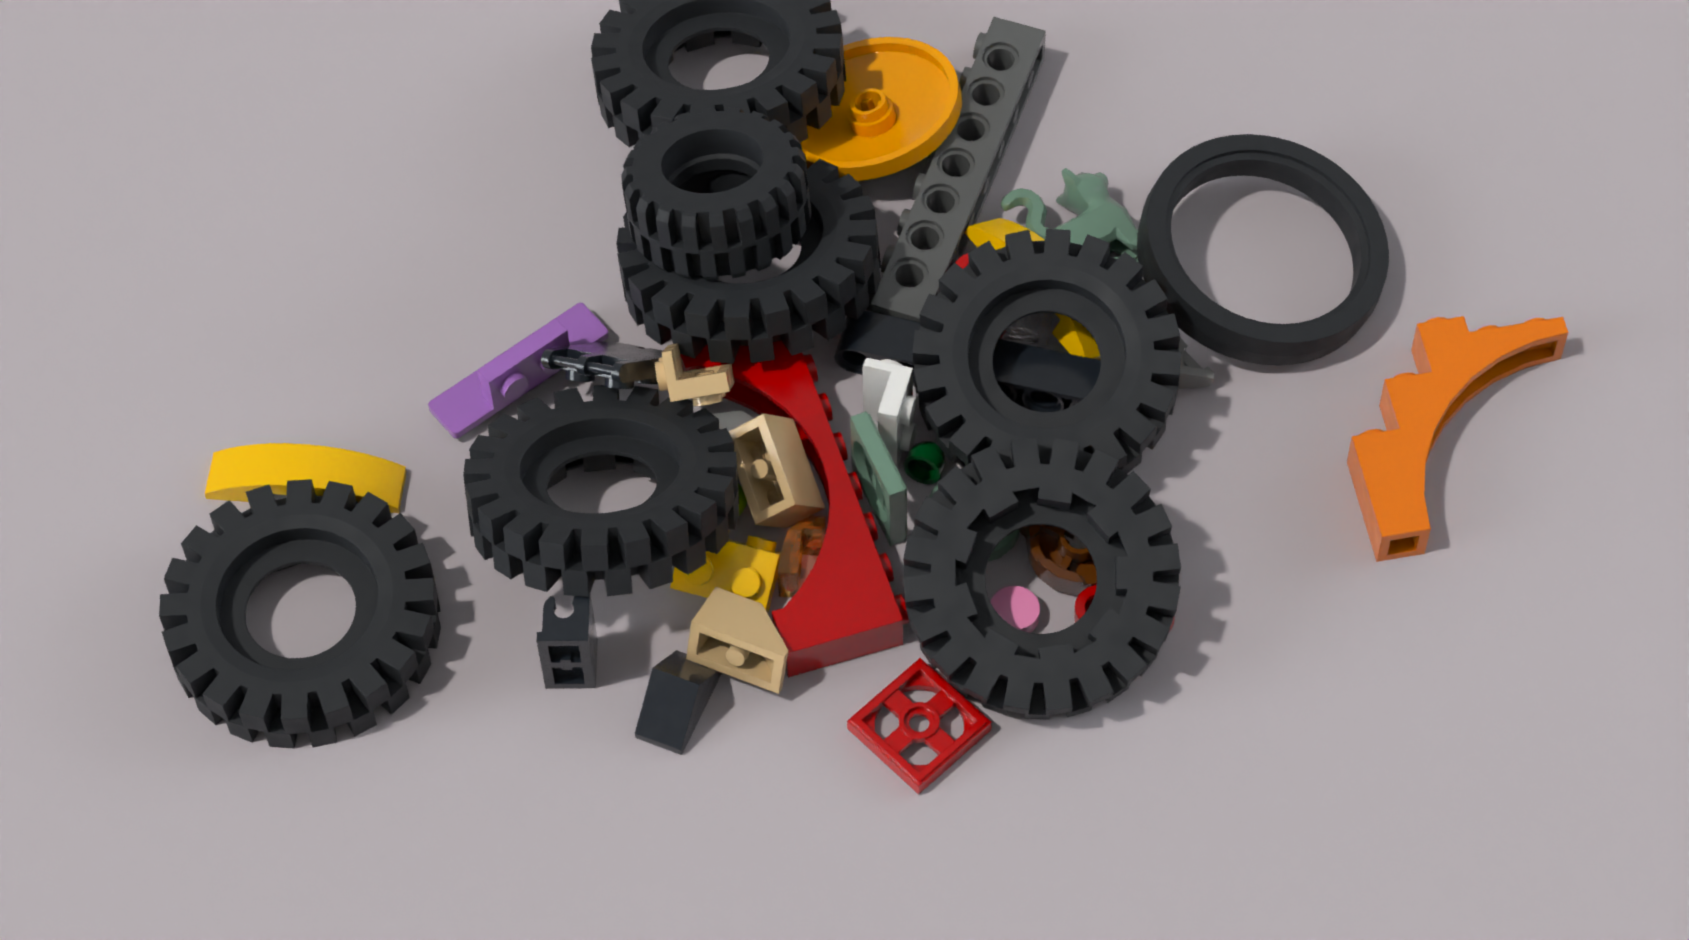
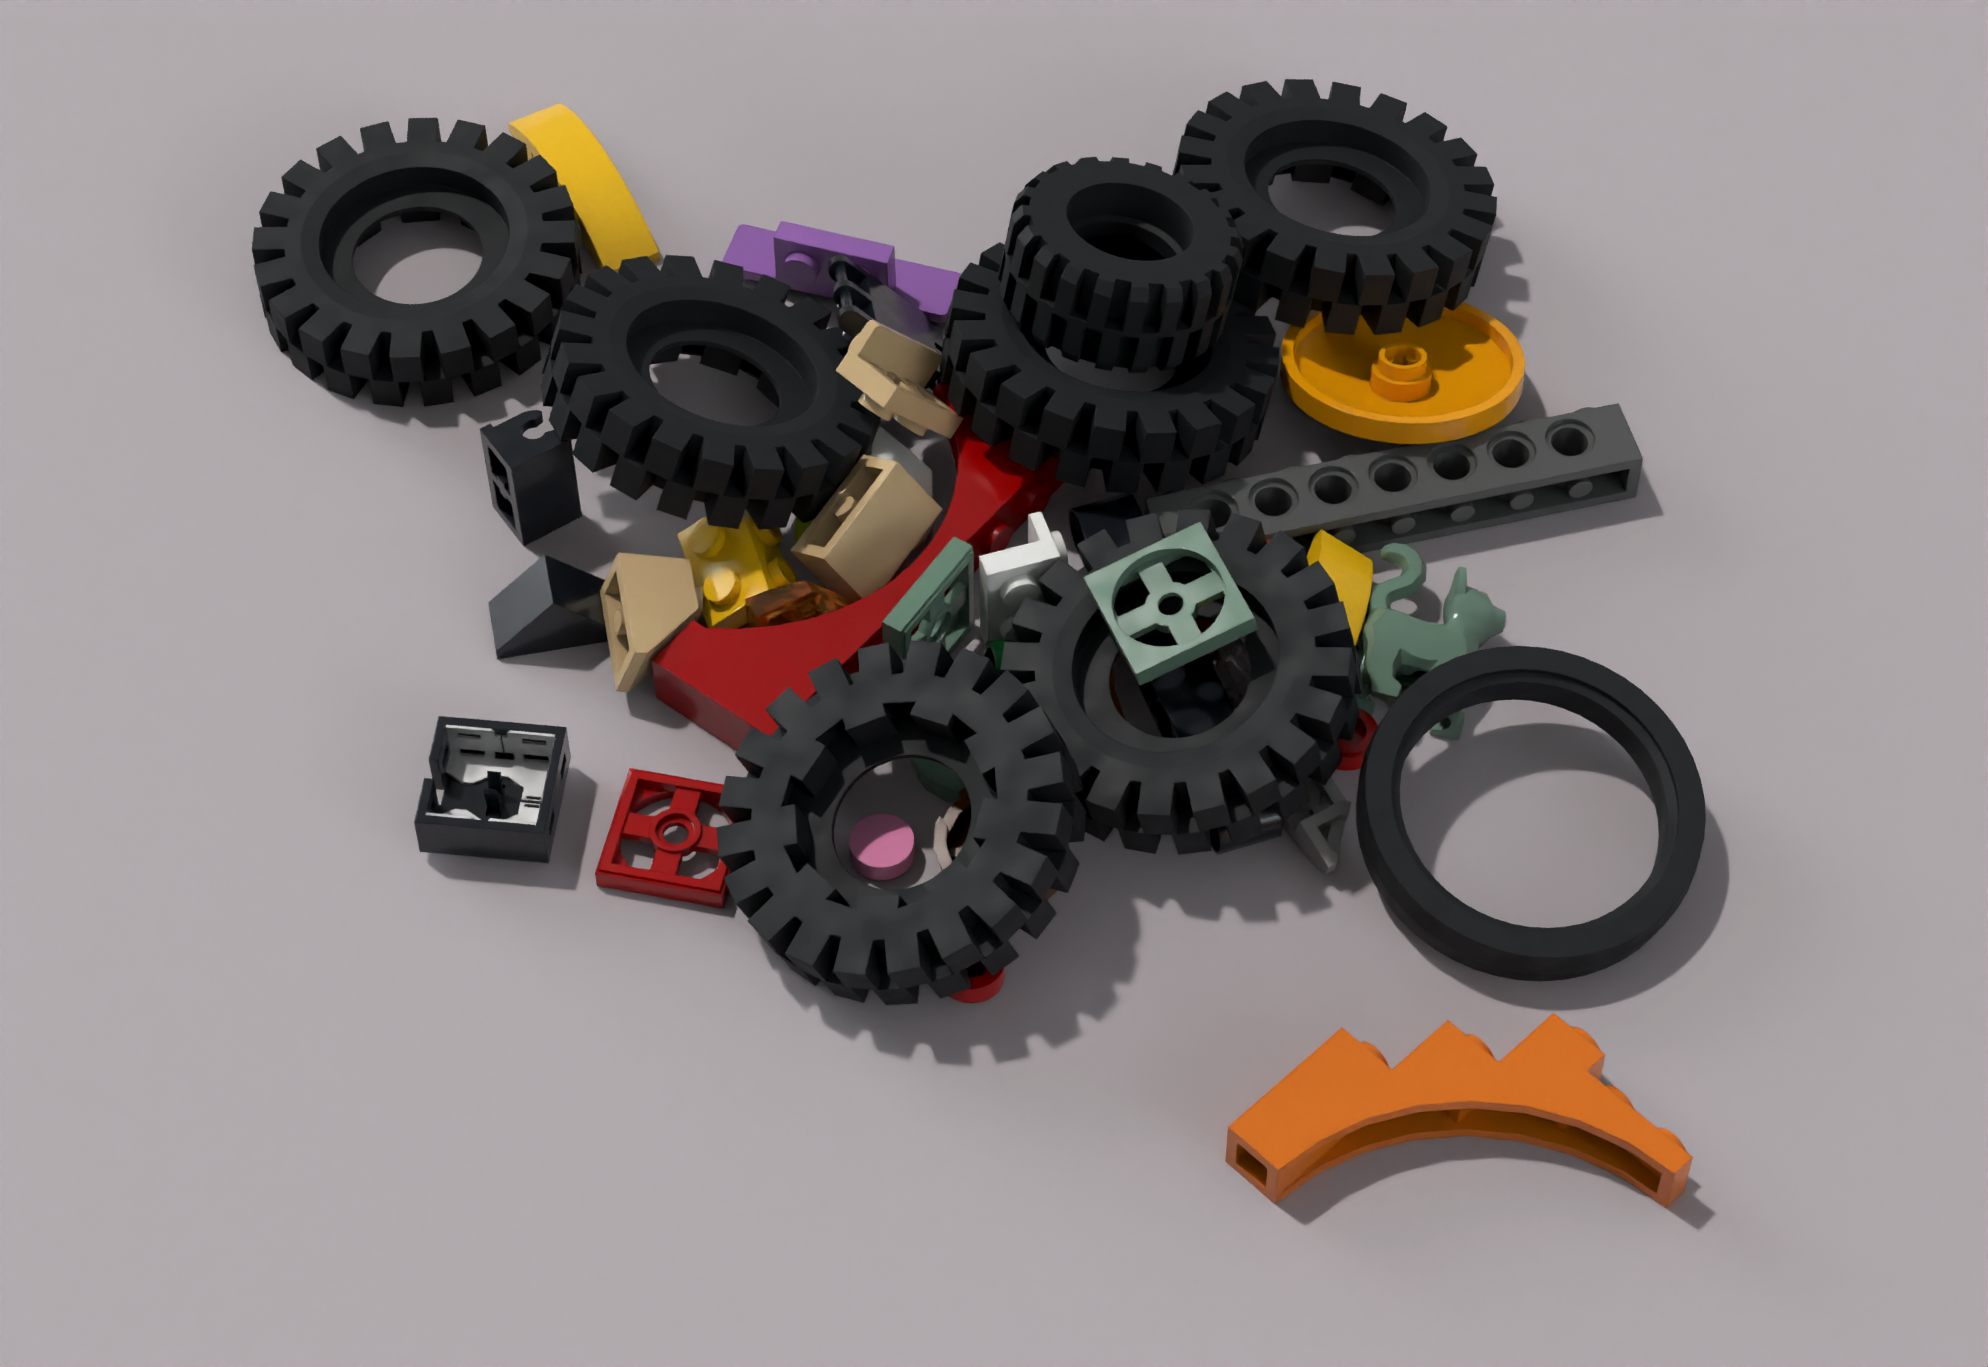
camera: 55 degrees right, 5 degrees down
none -> black piece [414,716,571,863]
none -> sand green piece [1083,522,1258,686]

